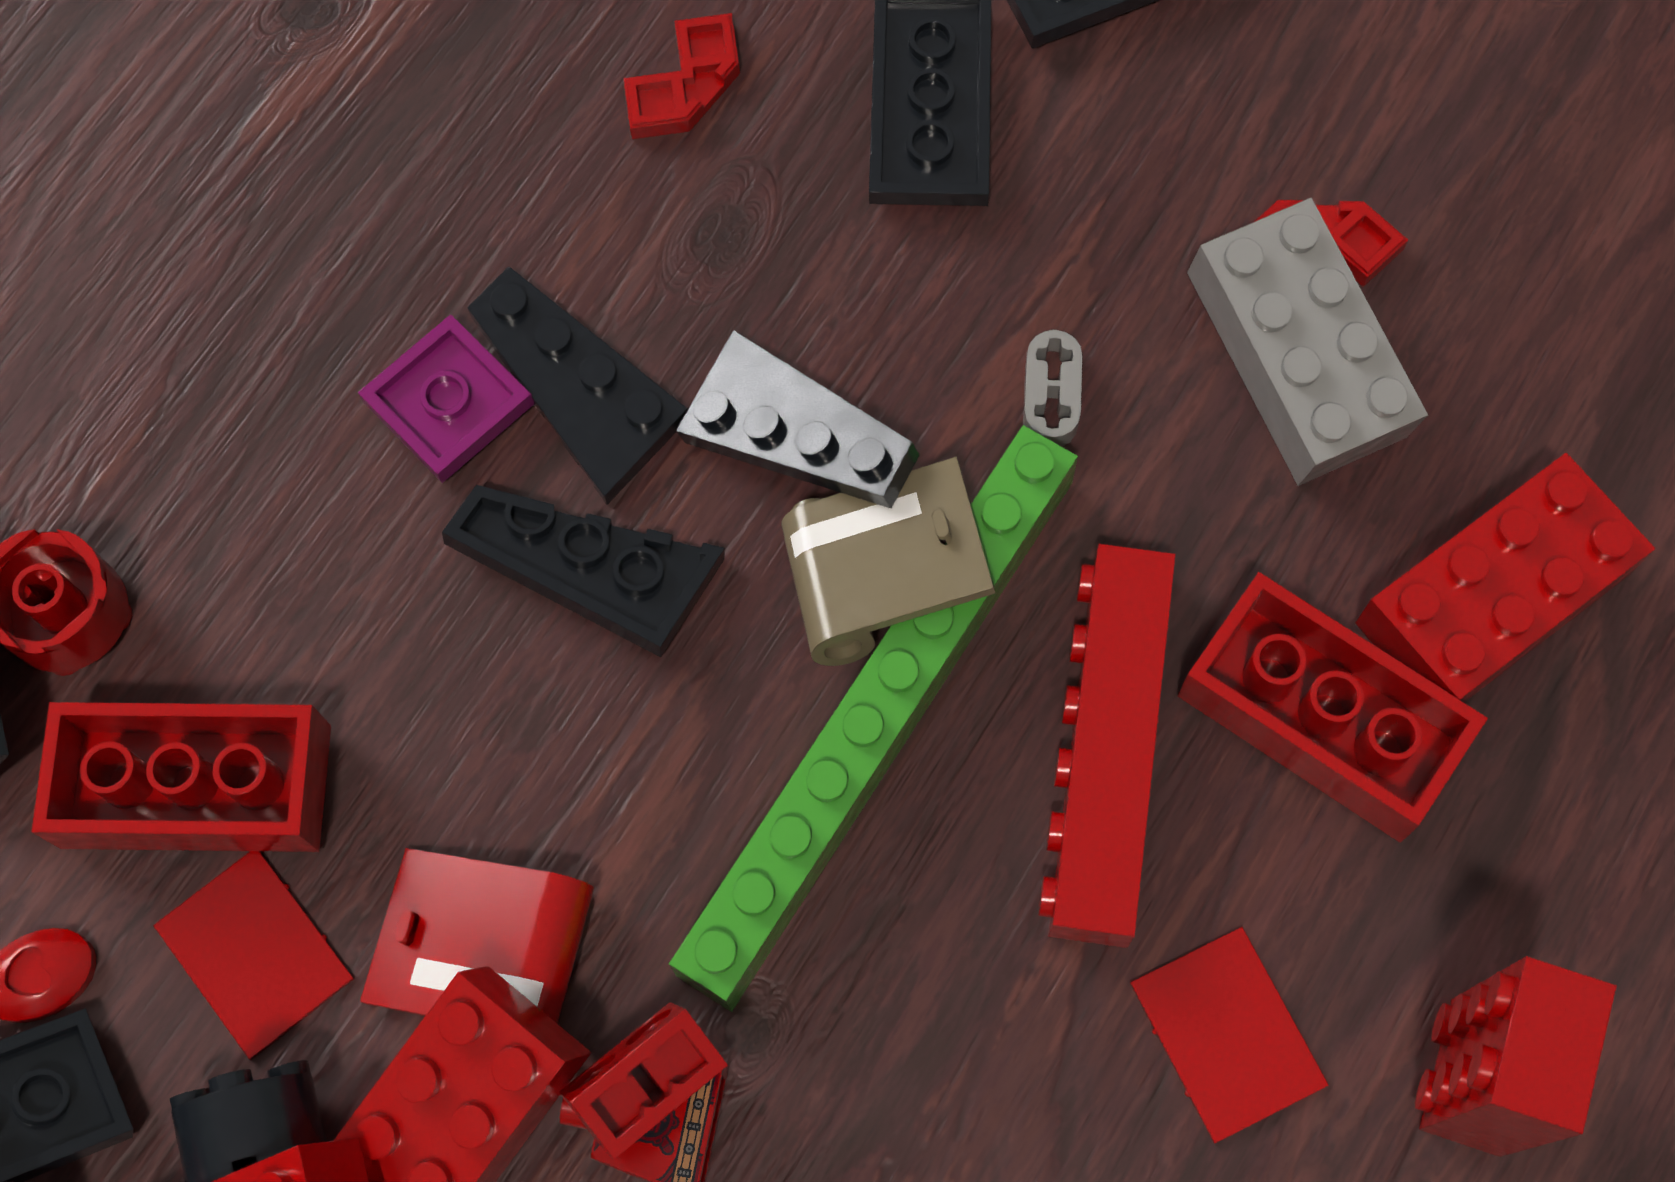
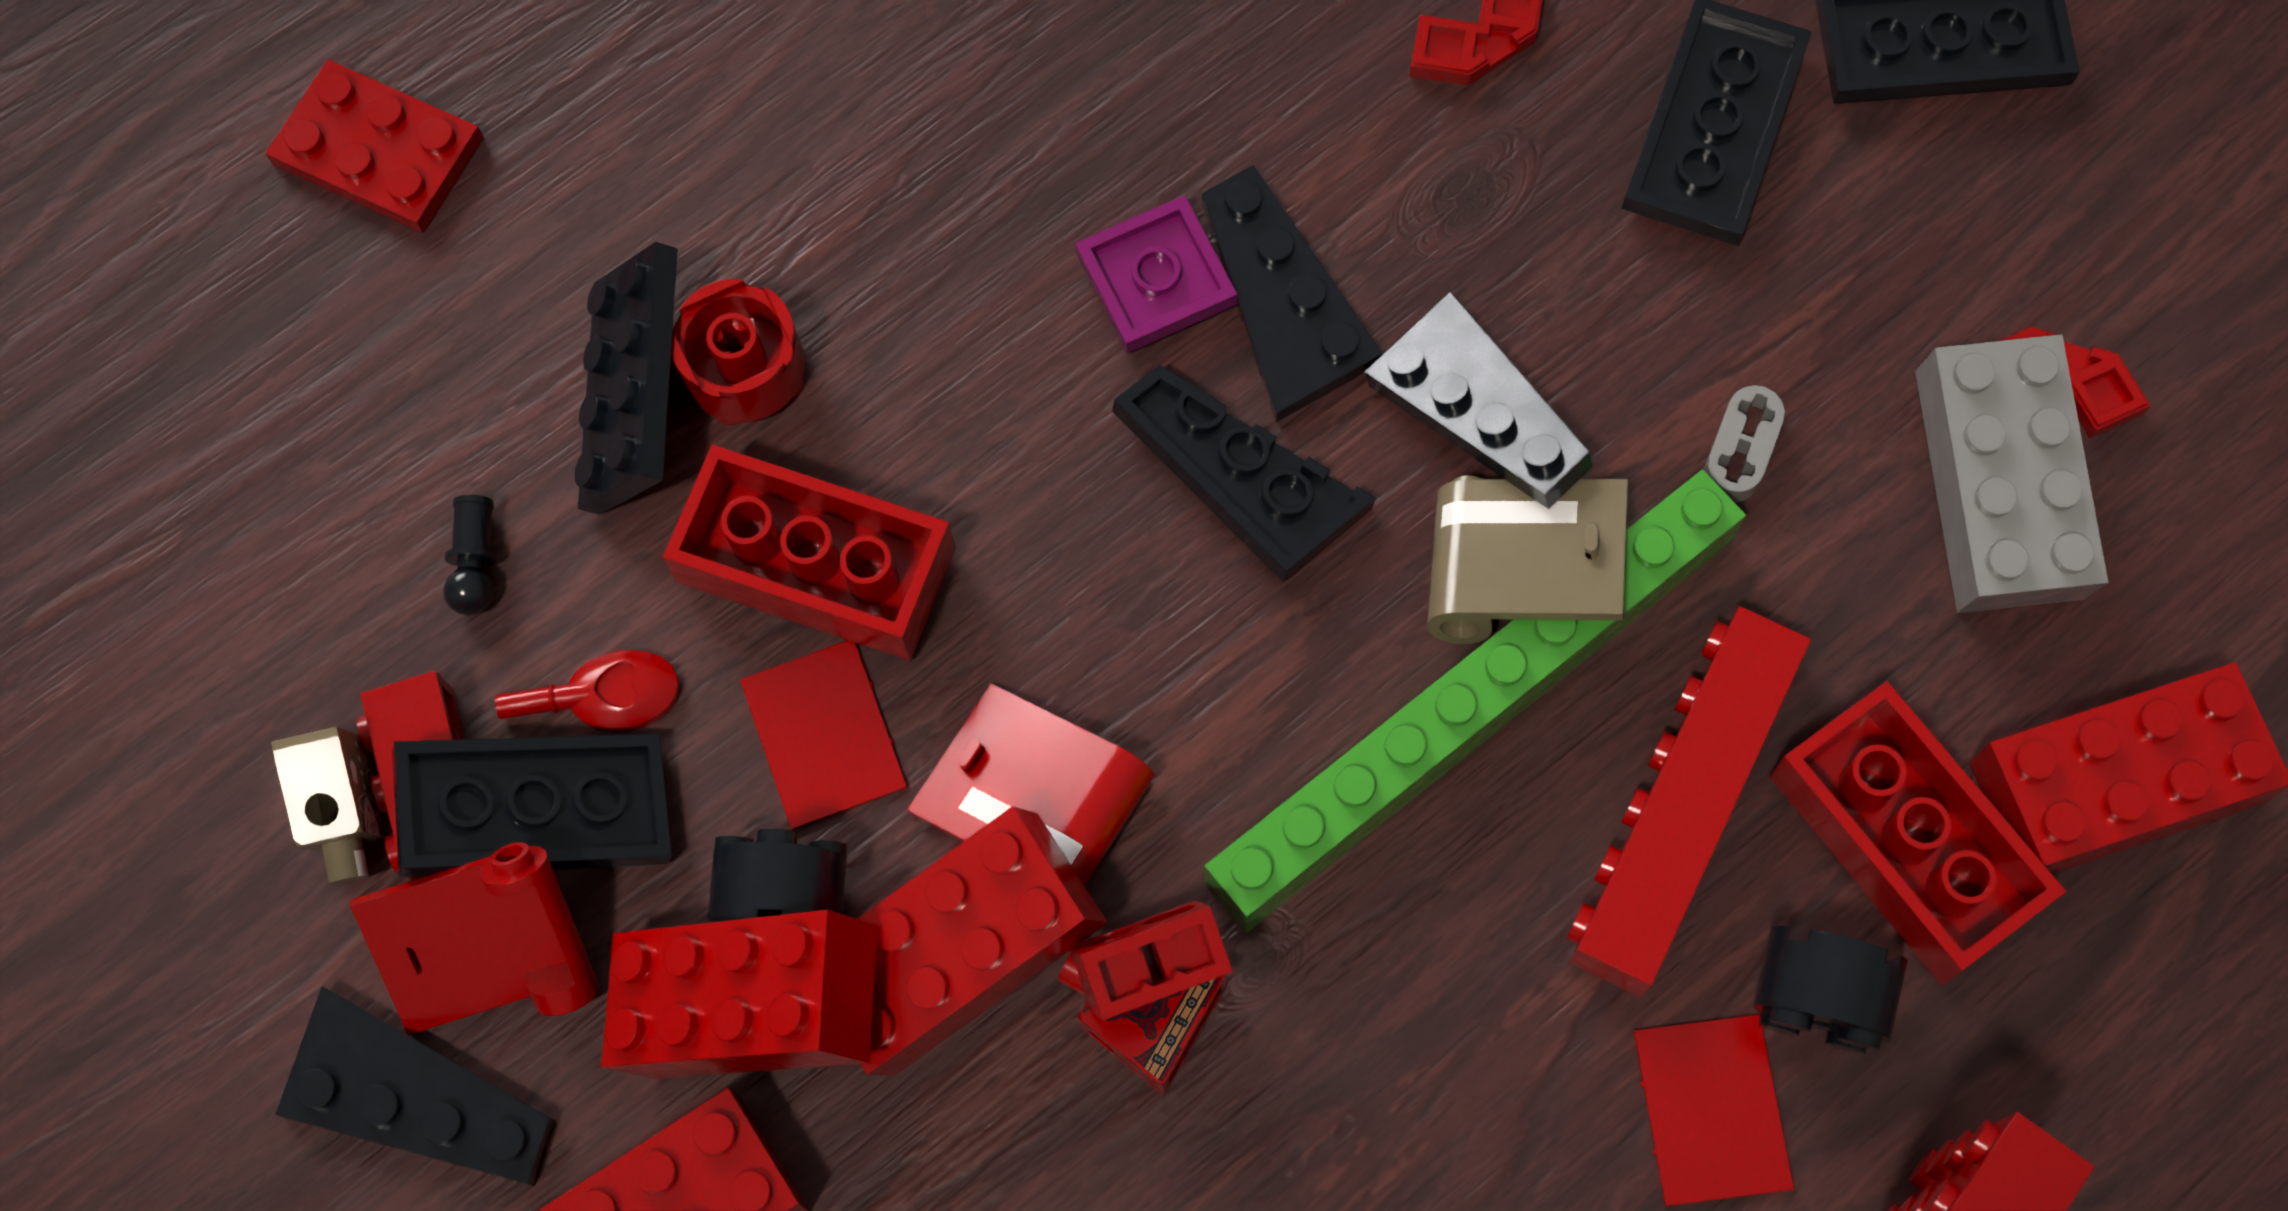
camera: 20 degrees right, 0 degrees up
none -> black brick [1753,926,1908,1054]

